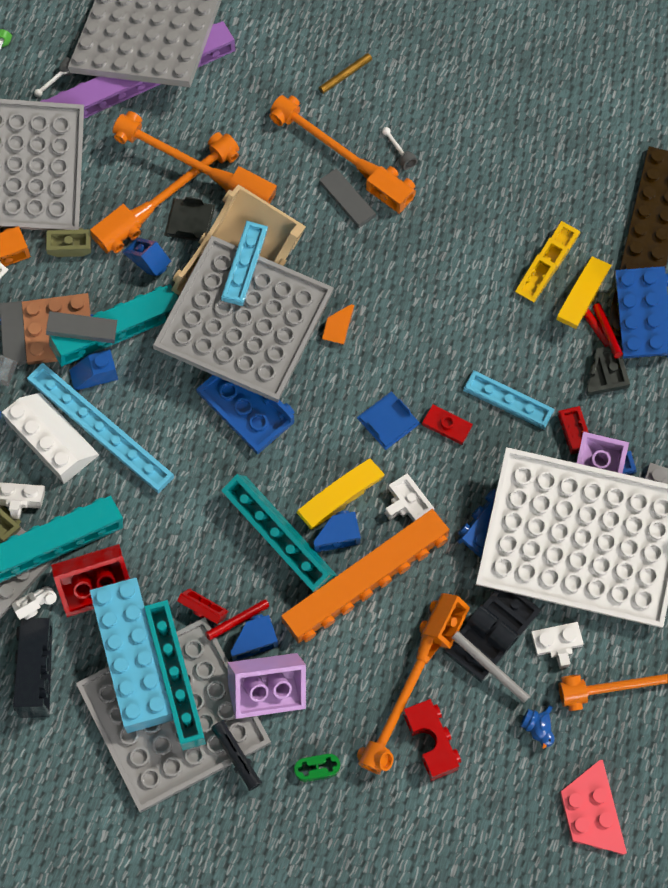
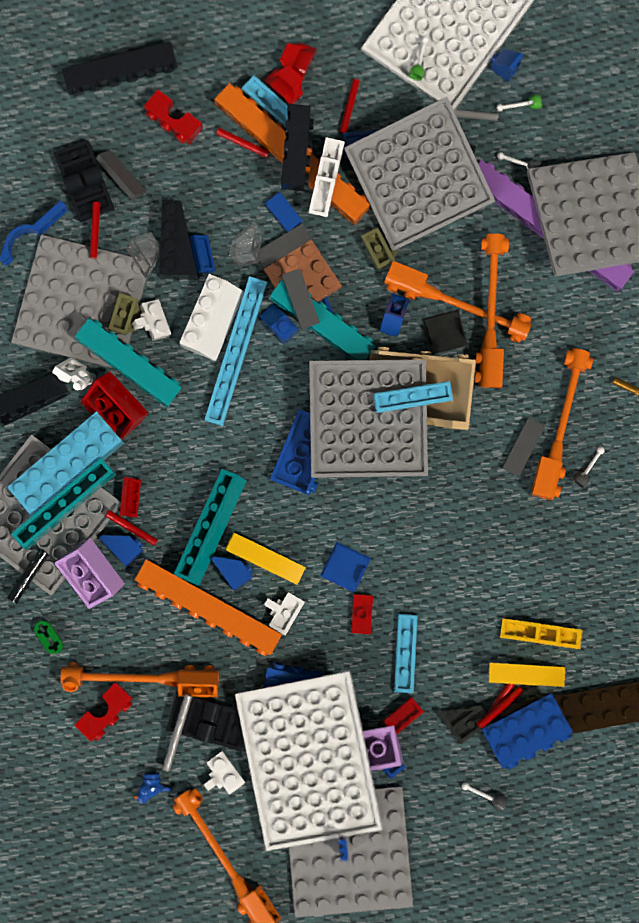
camera: 65 degrees right, 15 degrees up
orange slope [322,304,355,344] -> none
coral wing [560,760,627,855] -> none

